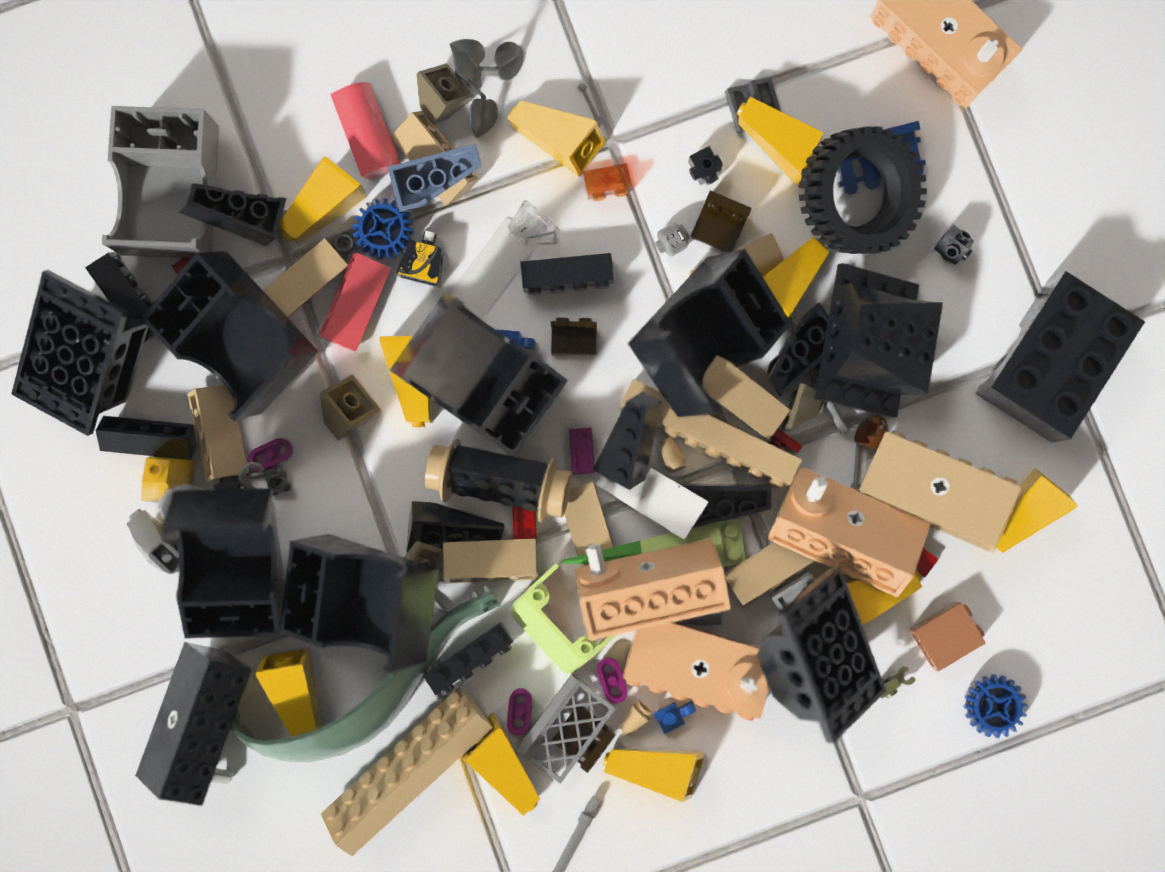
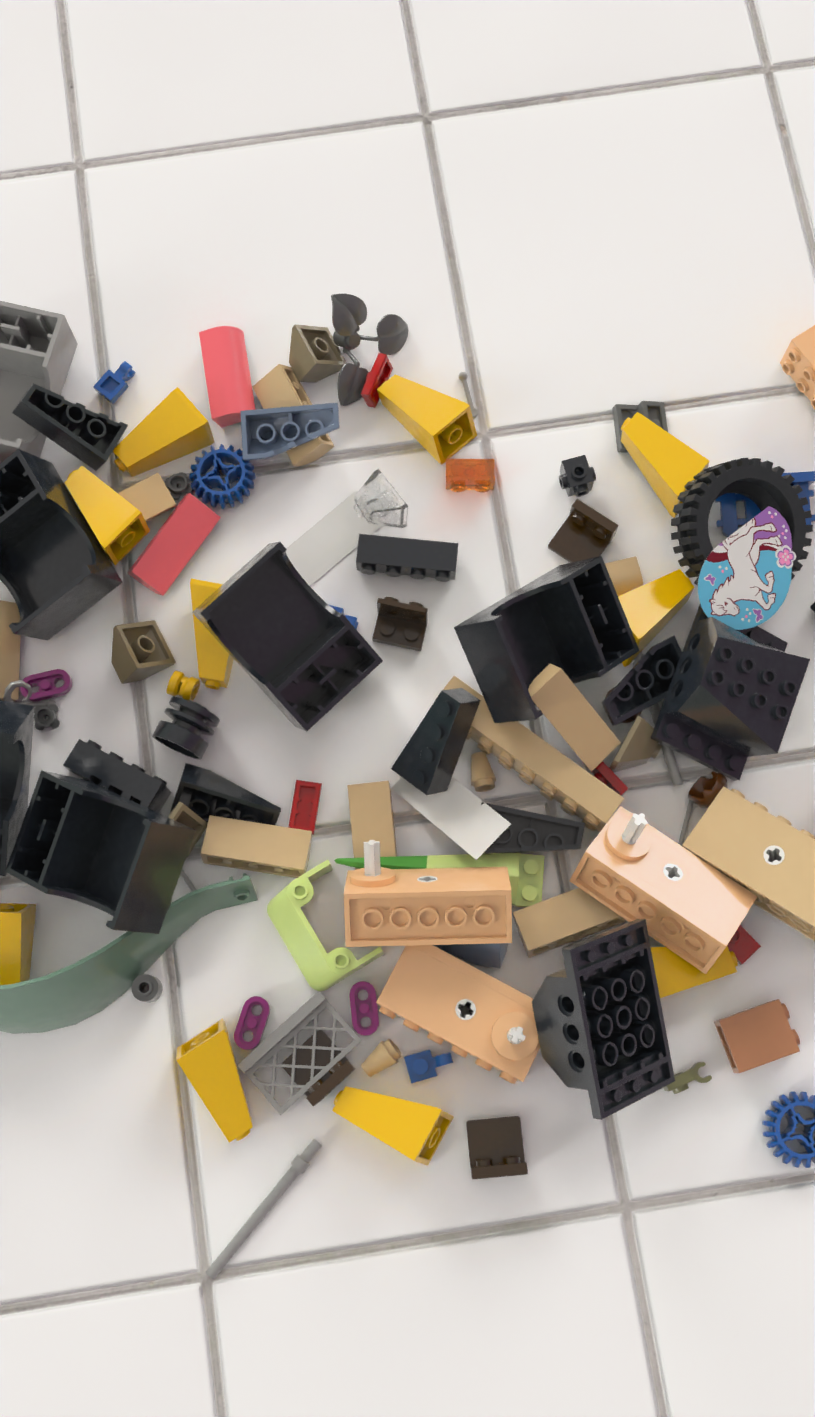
camera: 10 degrees right, 10 degrees down
tan brick [320,686,493,857] -> none
torso [396,231,444,288] -> none
black brick [423,621,514,696] -> none
black brick [425,438,572,523] -> none
magenta plate [569,427,595,475] -> none
light grey head [655,223,690,257] -> none
none -> black wedge [63,739,171,813]
none -> yellow slope [64,466,150,565]
none -> blue plate [93,361,136,404]
none -> dark grey brick [131,974,163,1003]
none -> black wheel [152,696,220,760]
none -> yellow wheel [166,670,200,701]
none -> red plate [361,353,393,408]
none -> dark brown bracket [466,1116,528,1180]
none -> sticker [698,506,796,630]

